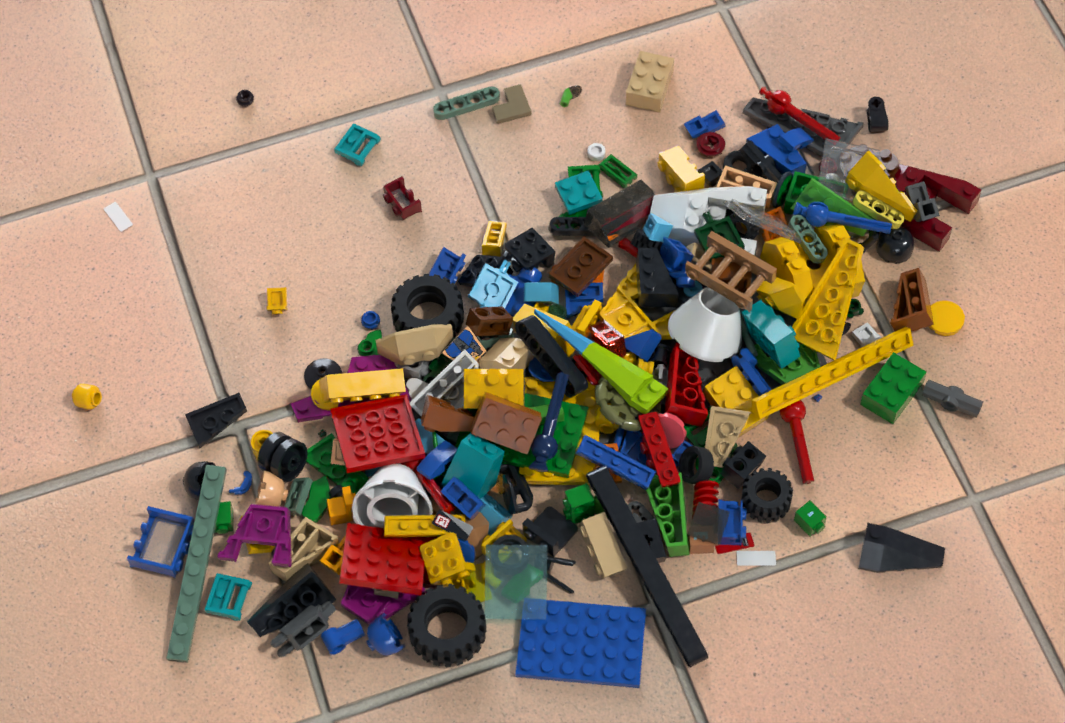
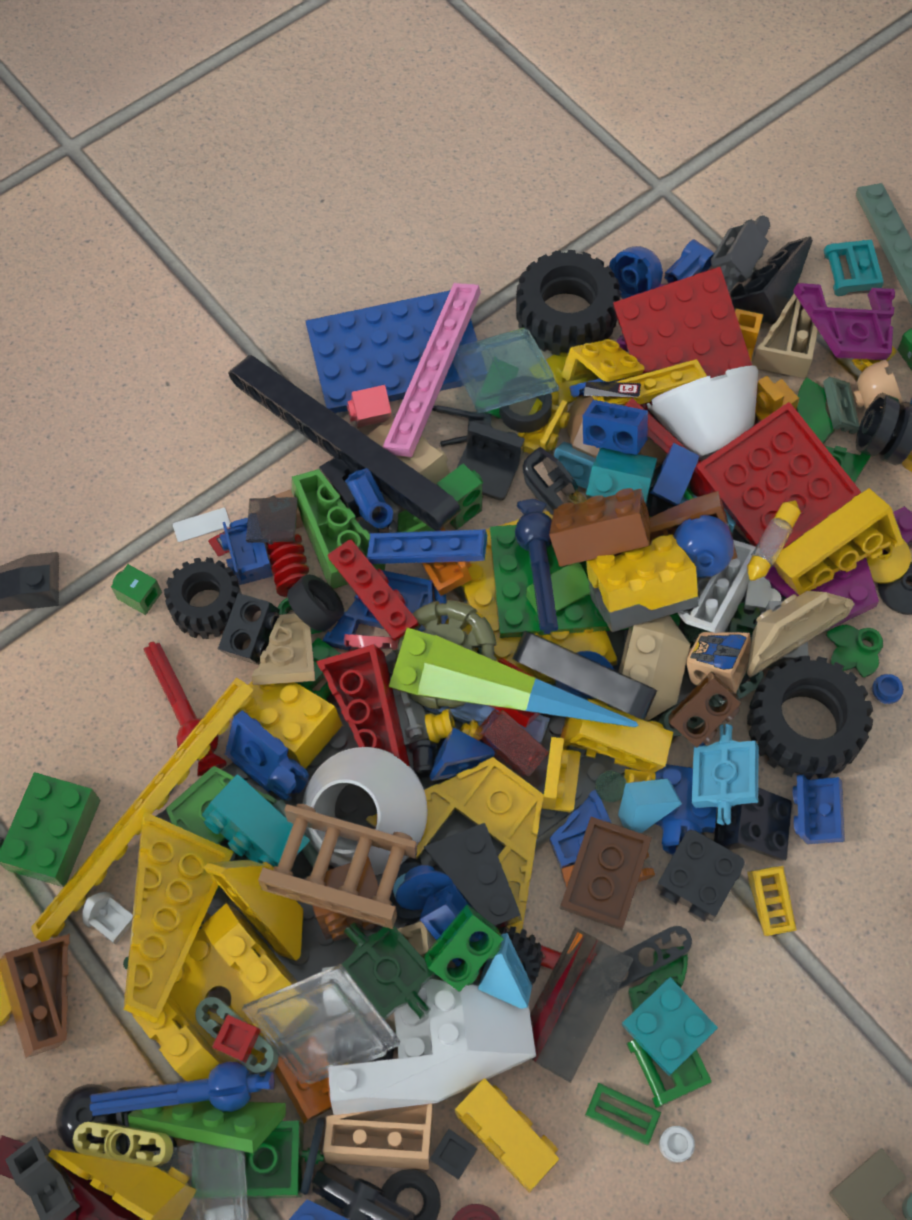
camera: 160 degrees right, 5 degrees up
none -> red tile [212,1014,261,1063]
none -> blue piece [345,468,393,528]
none -> coral brick [347,385,392,428]
none -> bright pink plate [383,283,481,457]
none -> green brick [423,904,504,992]
none -> blue cylinder [673,515,734,578]
none -> piece [747,501,801,581]

